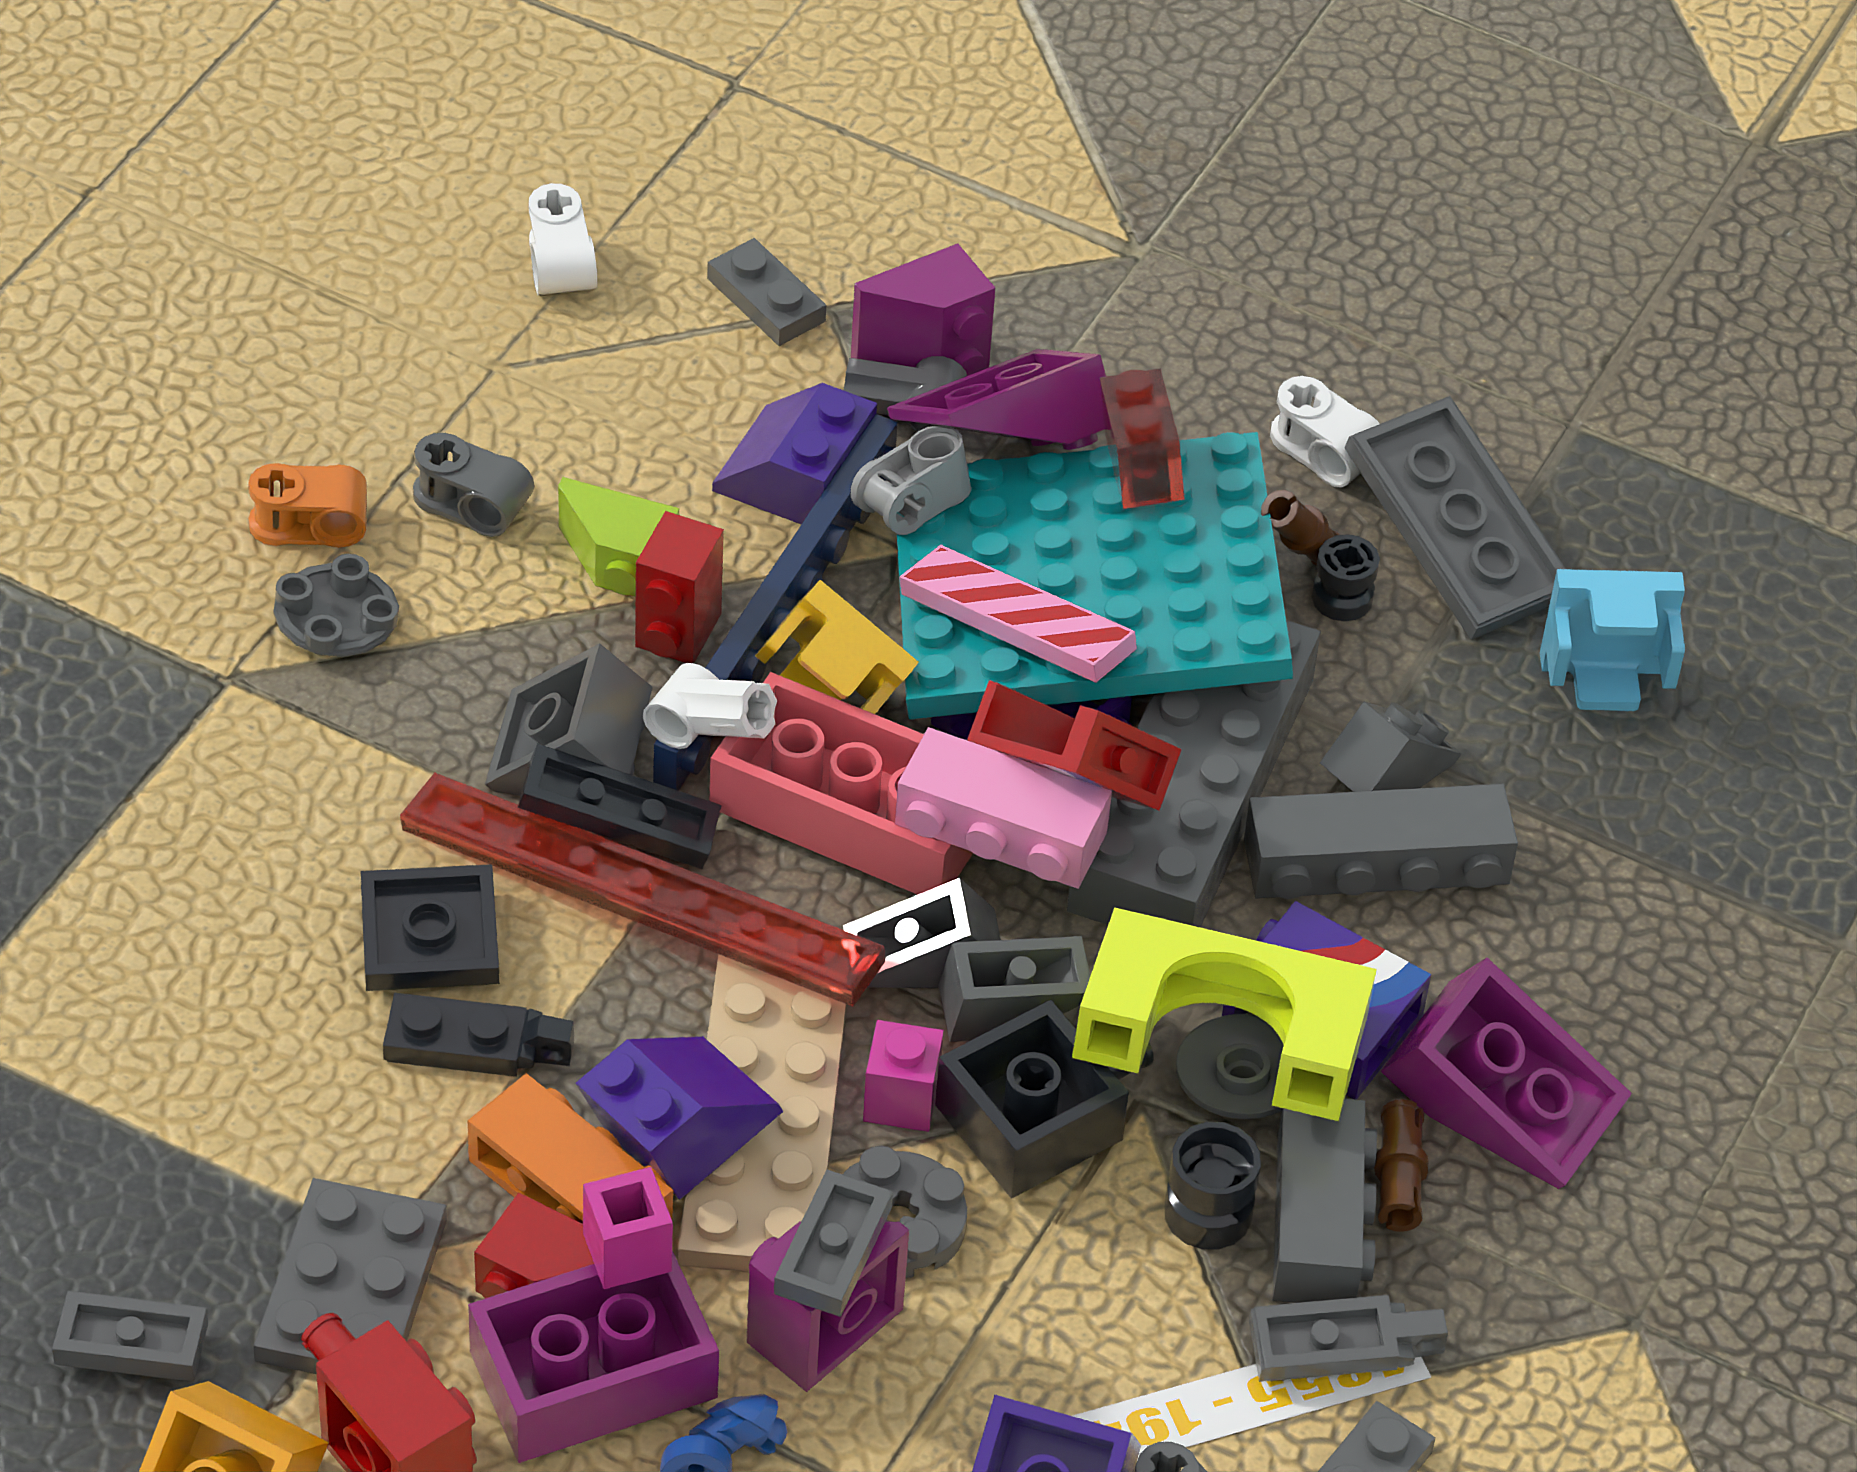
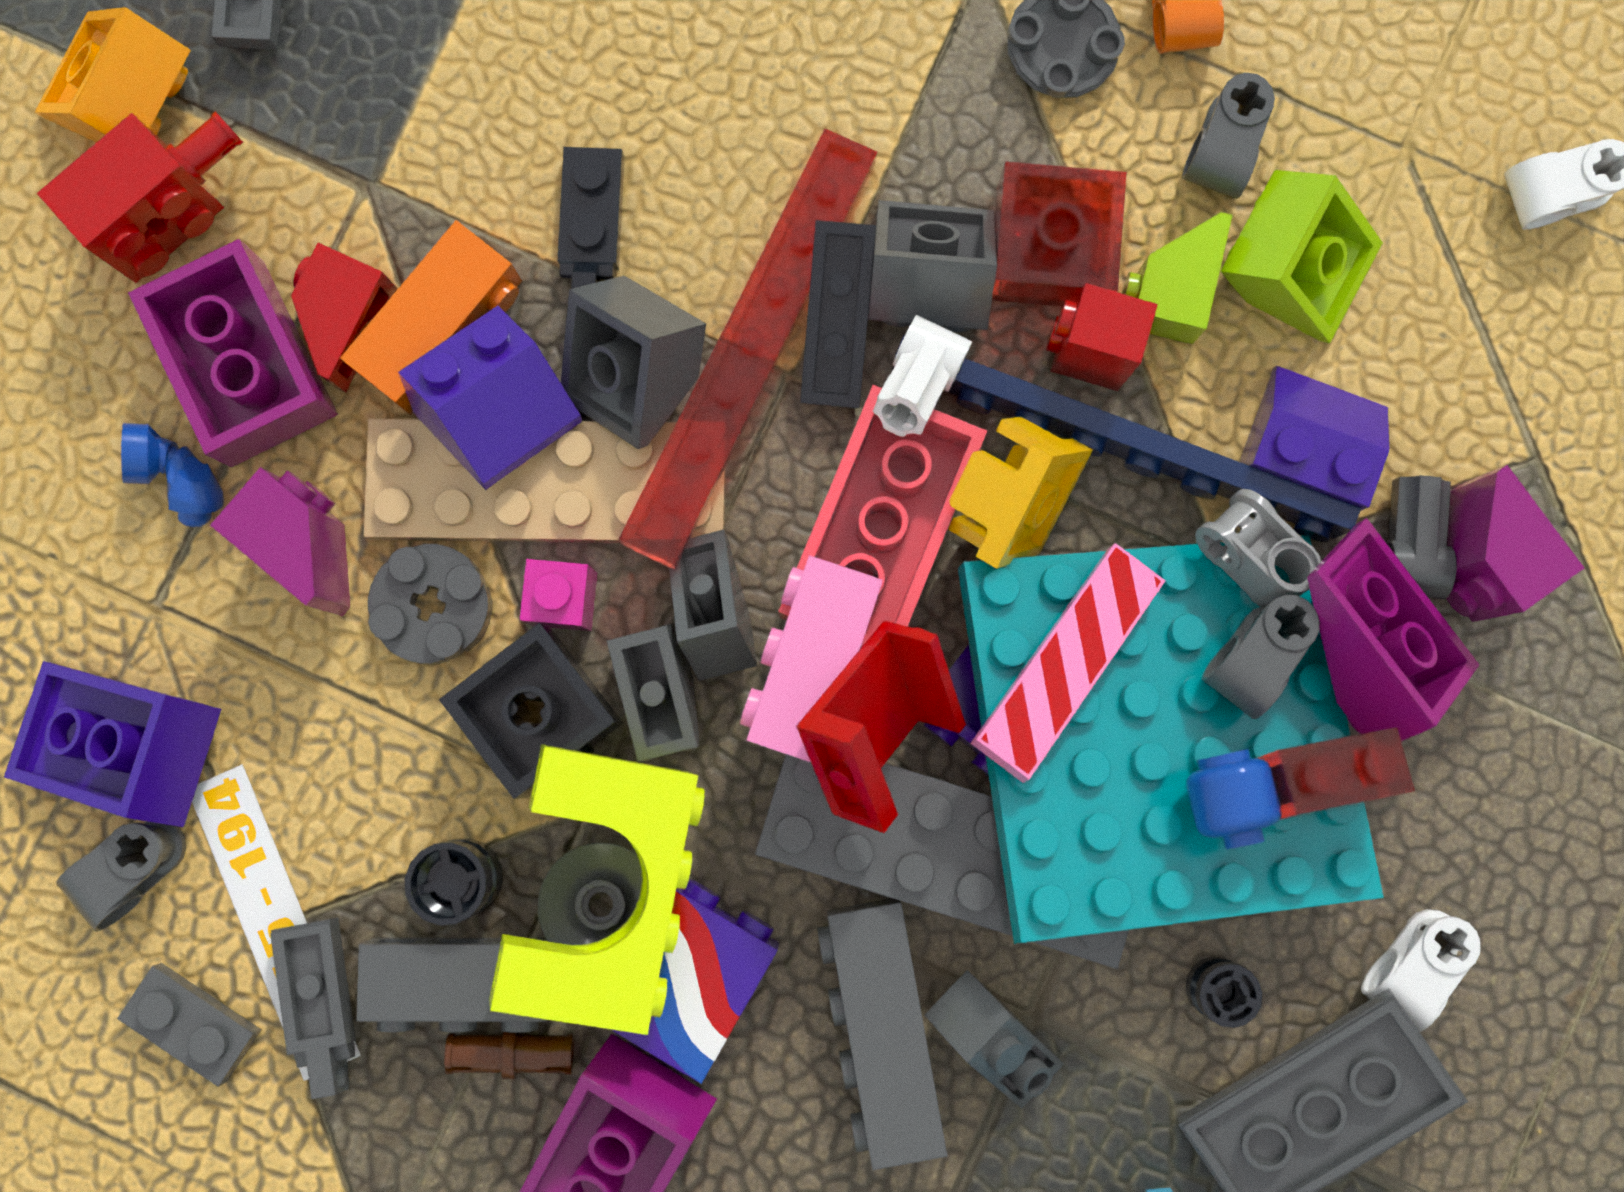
camera: 90 degrees right, 35 degrees up
dark grey plate [253,1178,447,1374] -> none
black plate [360,864,500,991] -> none
dark pink brick [583,1167,673,1289] -> none
dark grey plate [707,238,827,346] -> none
dark grey plate [774,1169,893,1317] -> none
reddish brown pin [1261,490,1340,566] -> none
none -> dark grey slope [561,276,706,449]
none -> clear red brick [992,161,1127,307]
none -> blue head [1186,749,1282,849]
none -> dark grey piece [1202,594,1319,719]
none -> lime slope [1220,170,1383,343]

